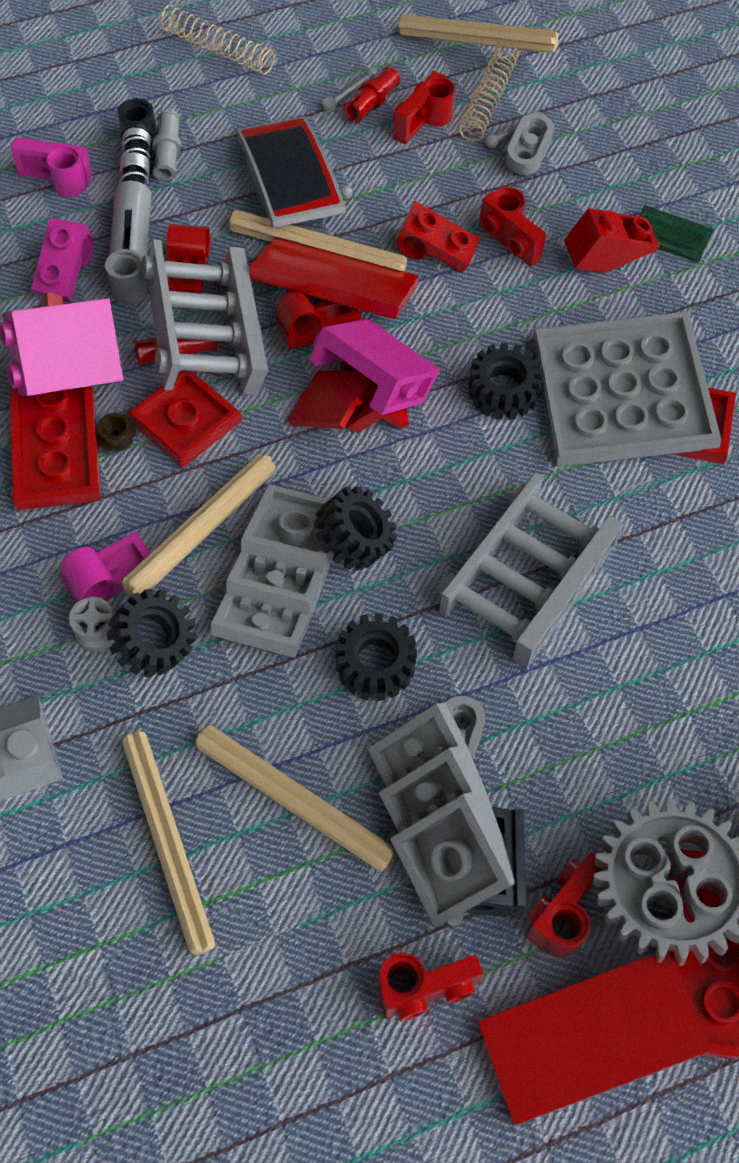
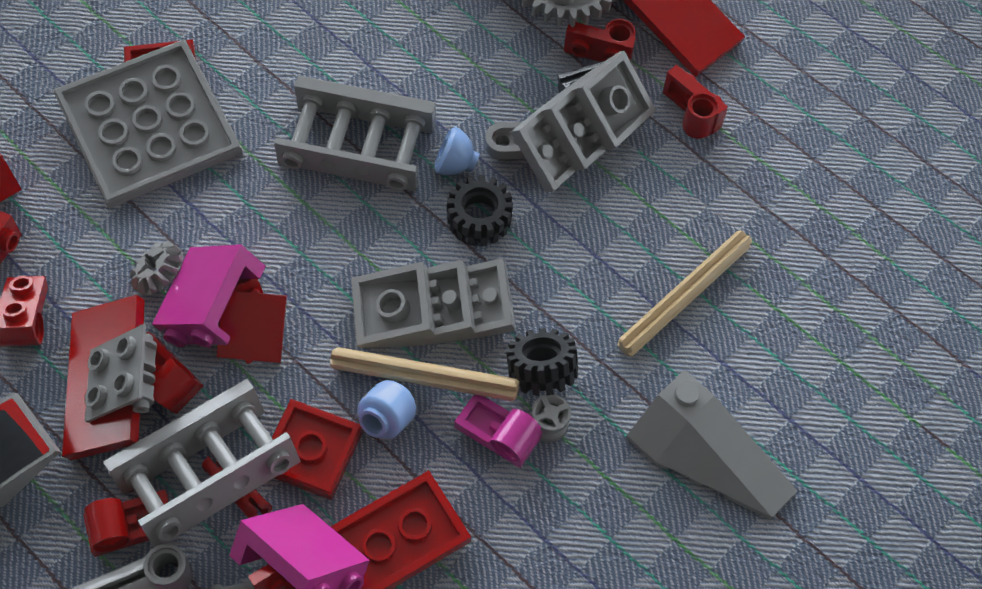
camera: 115 degrees left, 0 degrees up
dark brown plate [96,413,136,451] -> none
tan axle [195,725,395,871] -> none
tan axle [229,210,407,272] -> none
black tyre [314,486,397,571] -> none
black tyre [468,343,543,420] -> none
none -> light grey hinge [85,324,157,423]
none -> light grey gear [129,240,183,295]
none -> light blue head [357,380,416,439]
none -> light blue brick [434,127,480,176]

